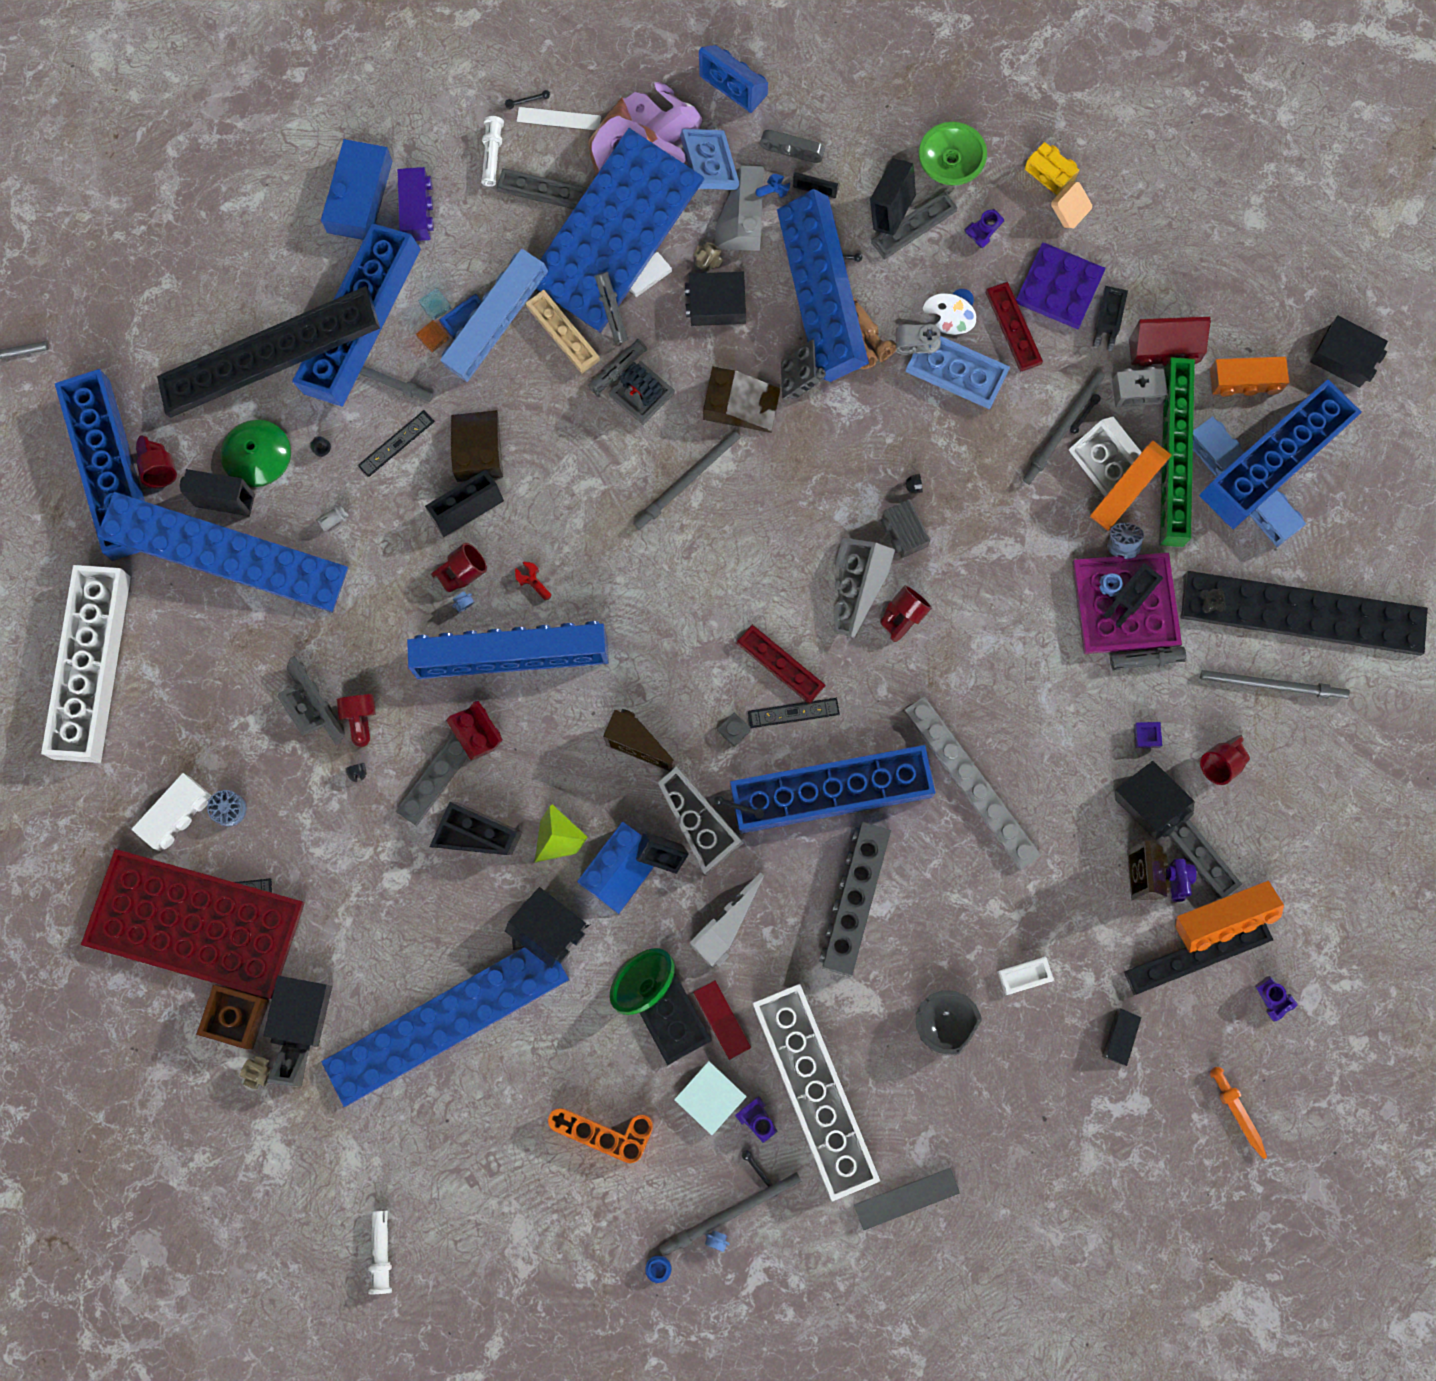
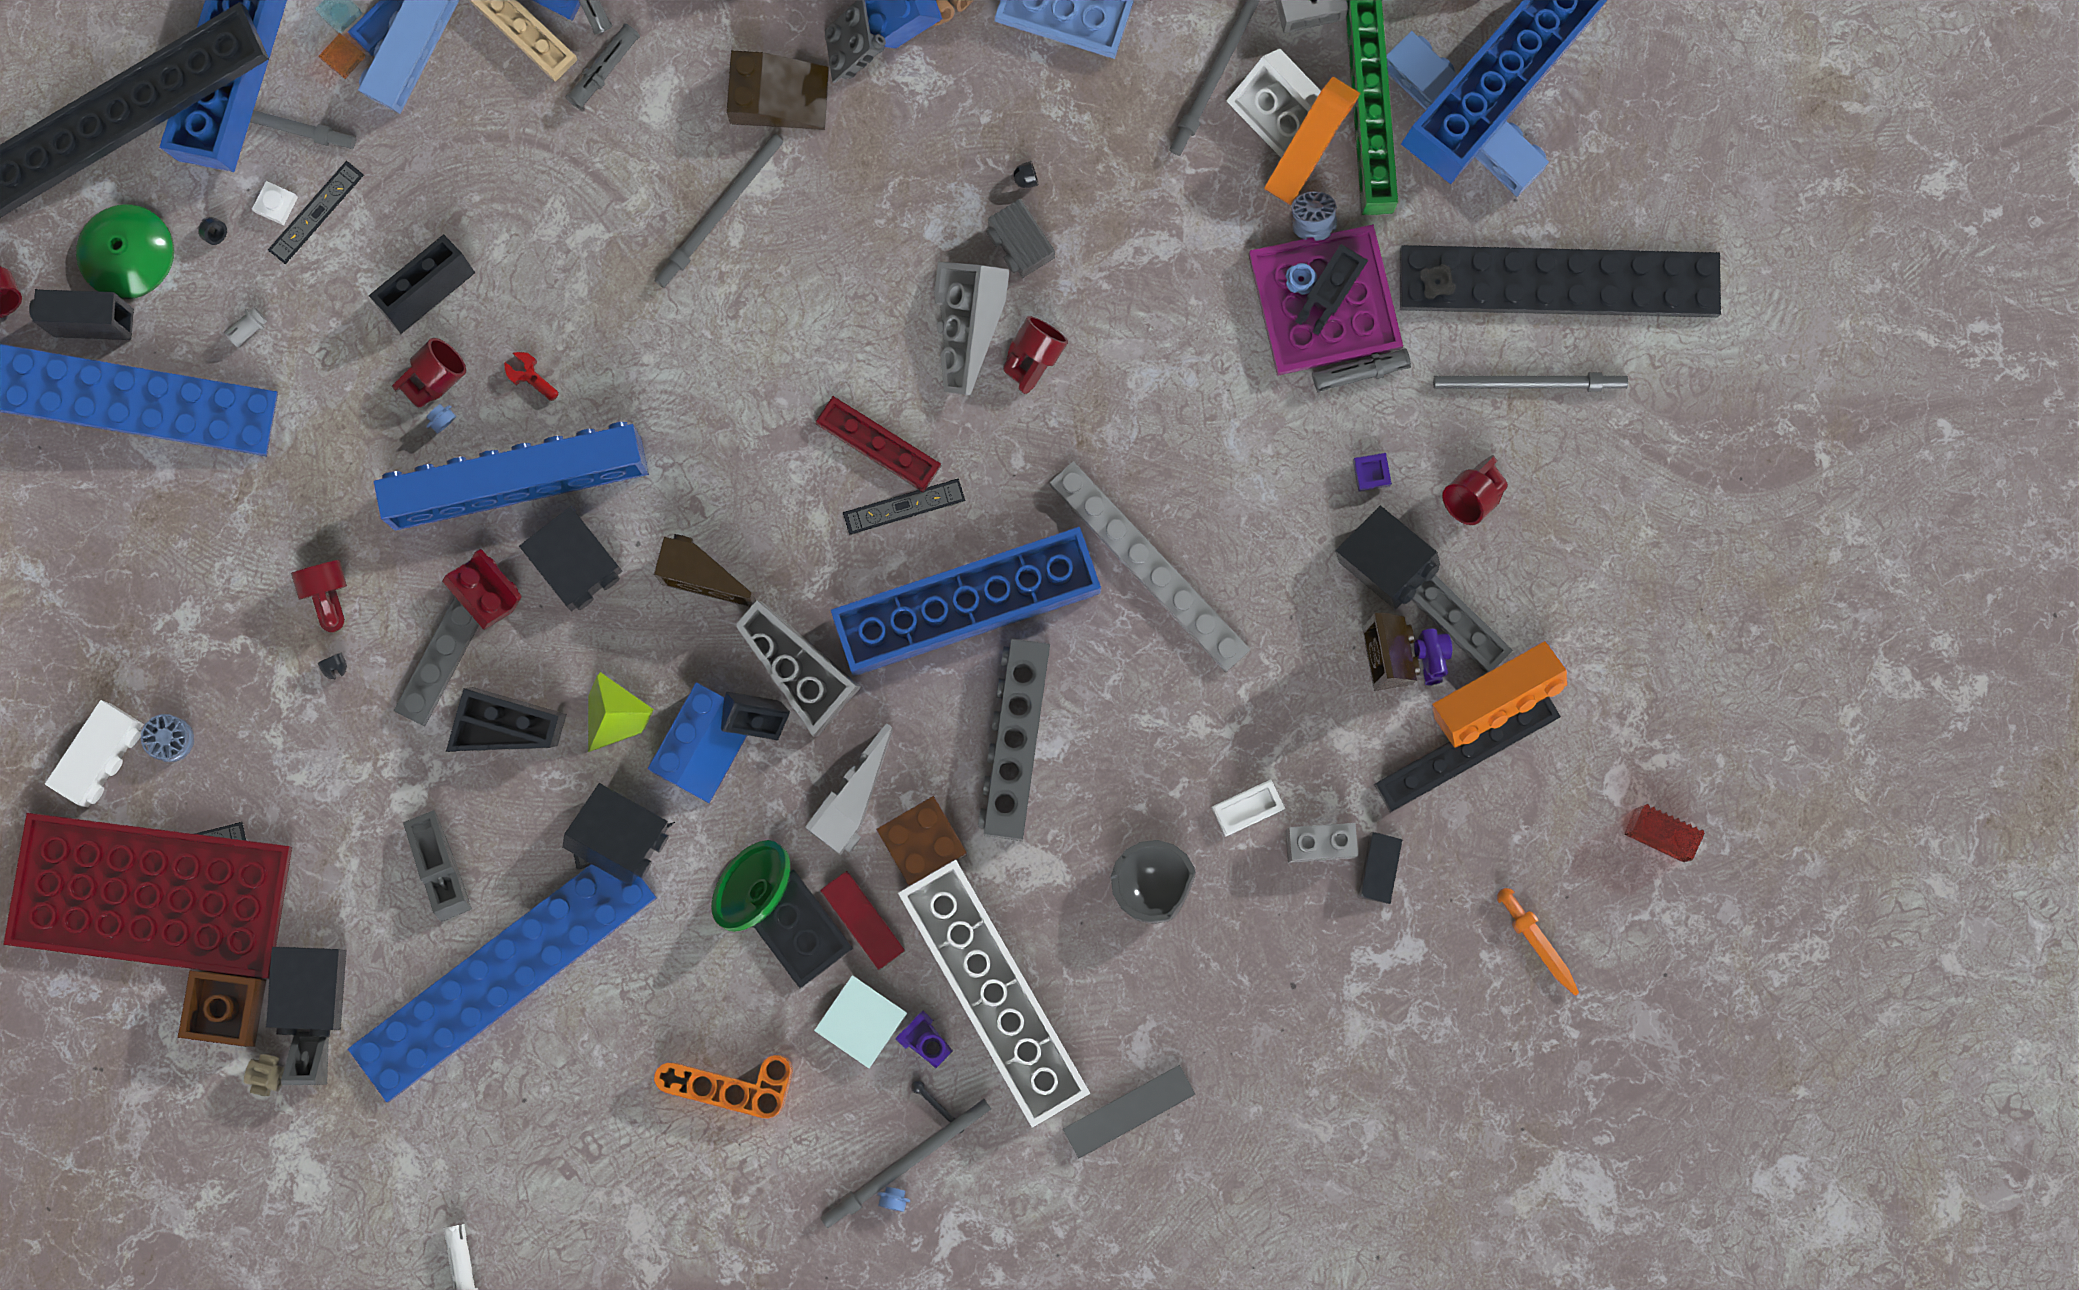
camera: 15 degrees left, 5 degrees up
dark grey bracket [278,656,345,745] -> none
dark brown slope [451,410,503,482] -> none
plate [609,361,675,425] -> none
blue plate [645,1255,672,1283] -> none
black hinge [714,795,764,819] -> none
dark grey plate [717,712,752,747] -> none
black hinge [1070,394,1101,434] -> none
dark purple plate [1255,976,1298,1022] -> none
none -> white plate [252,181,298,225]
none -> dark grey slope [403,810,472,922]
none -> black brick [519,506,623,612]
none -> reddish brown brick [876,796,967,886]
none -> light grey brick [1285,823,1358,863]
none -> clear red brick [1624,804,1705,863]

